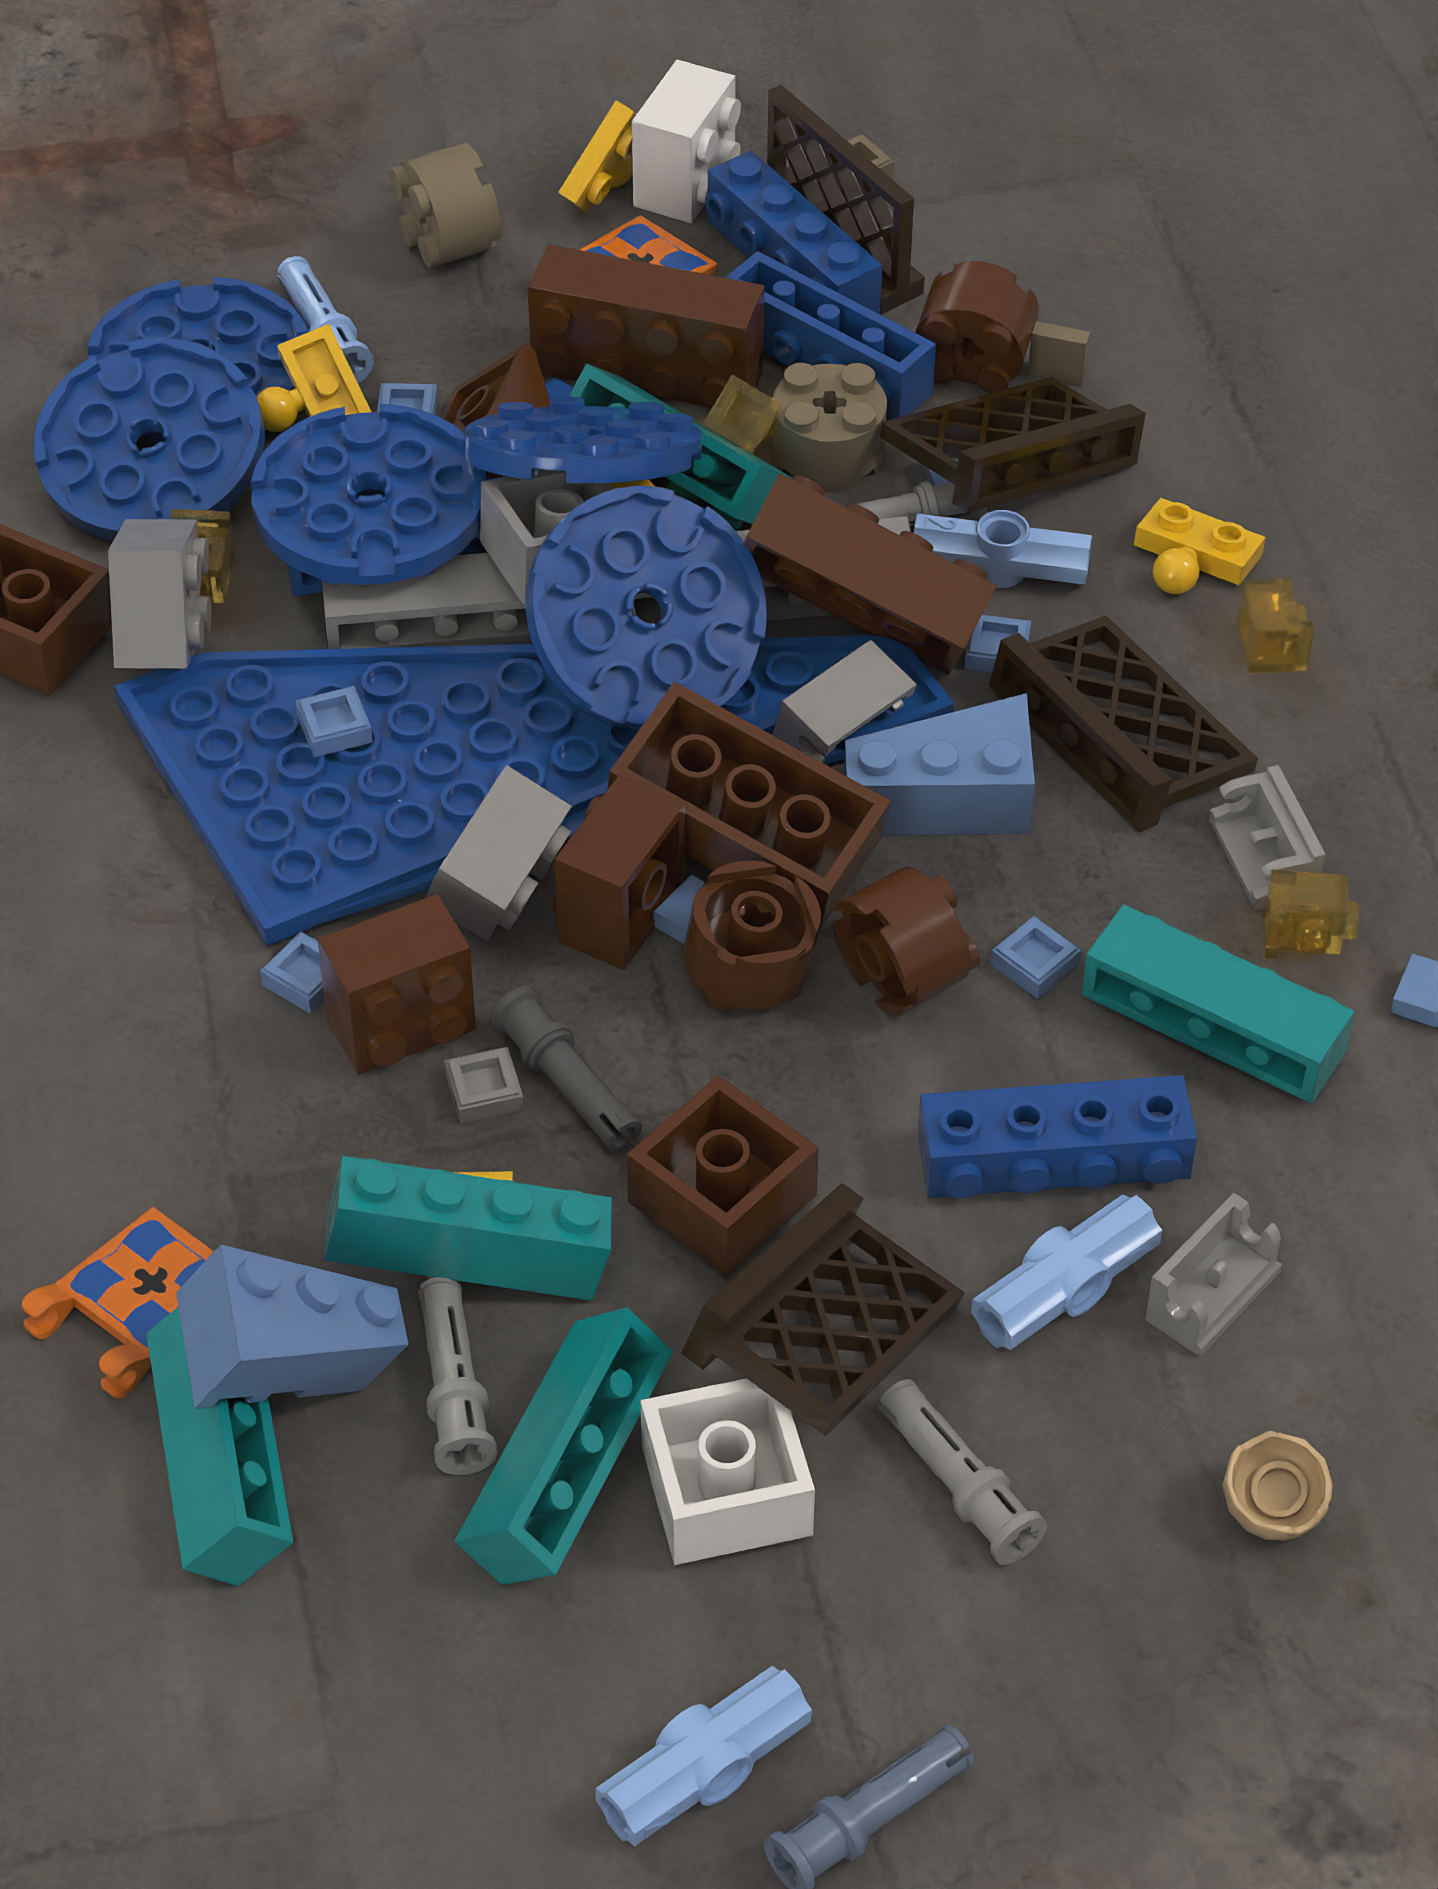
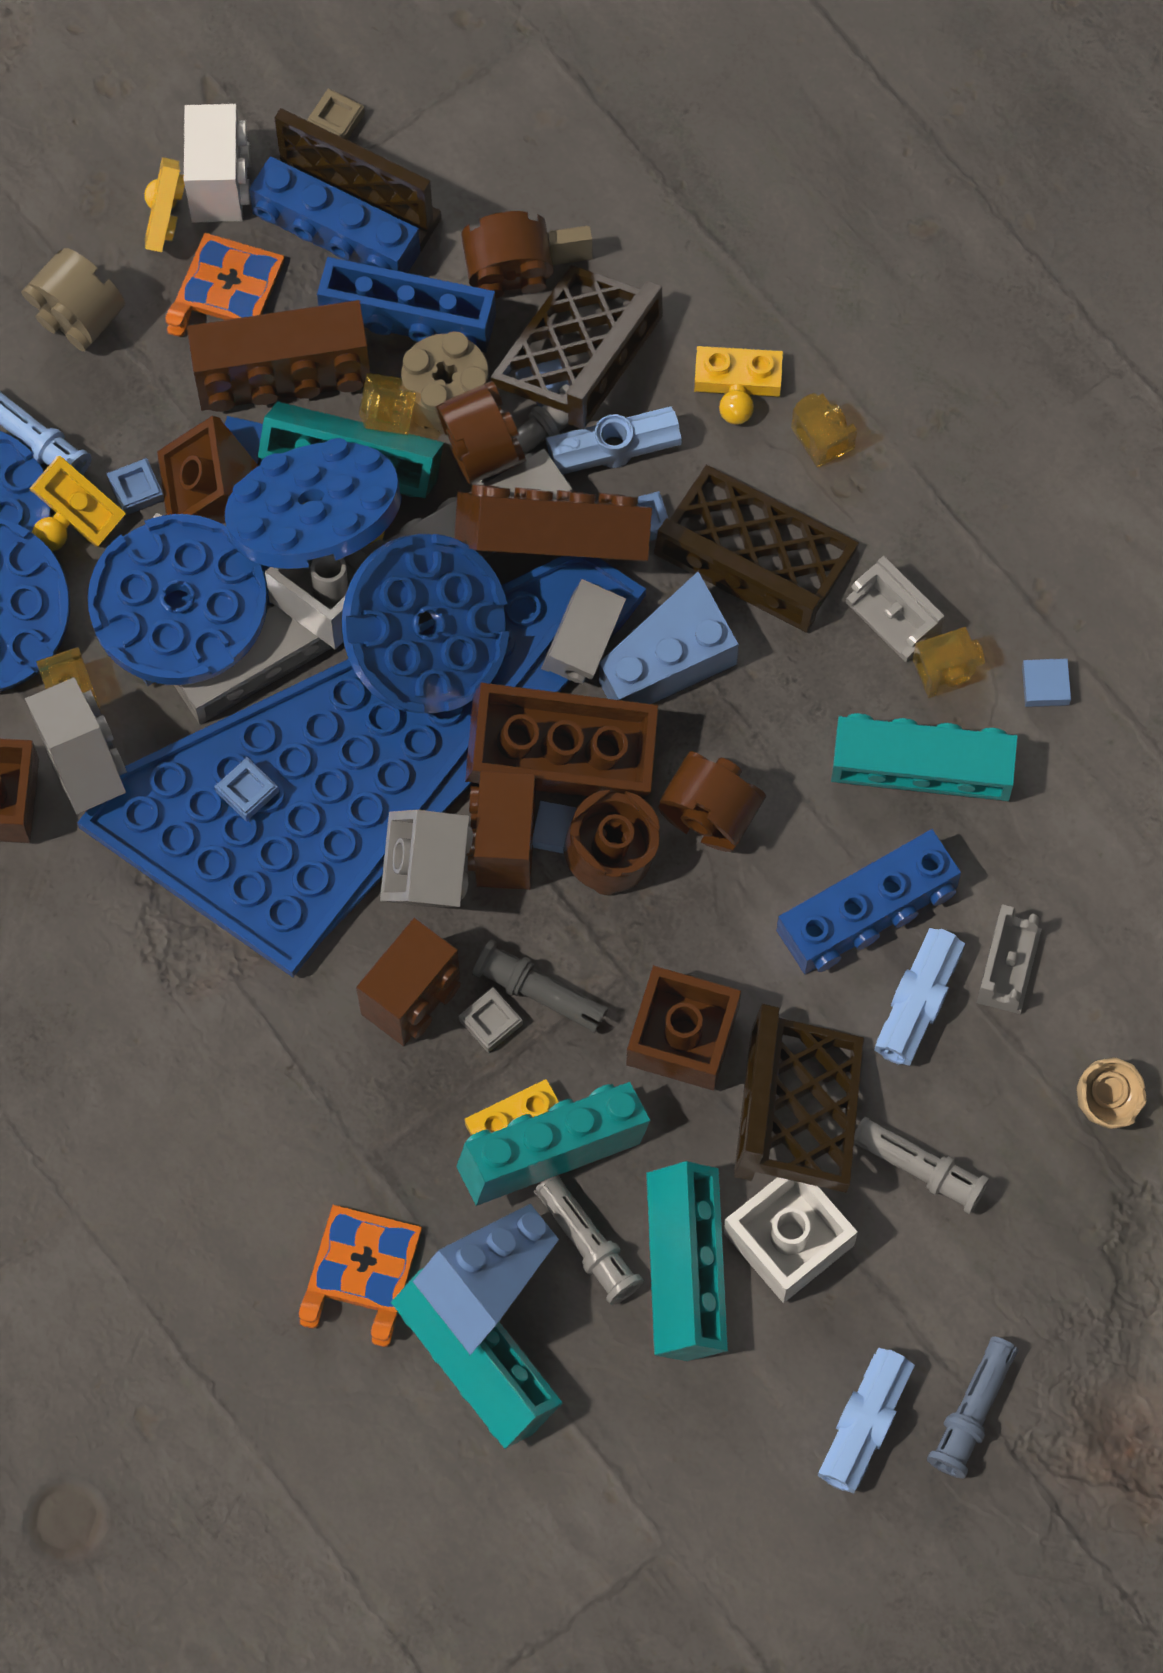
camera: 25 degrees left, 20 degrees up
medium blue tile [260,931,325,1014] -> none
medium blue tile [990,916,1081,999] -> none
none -> reddish brown brick [436,381,526,485]

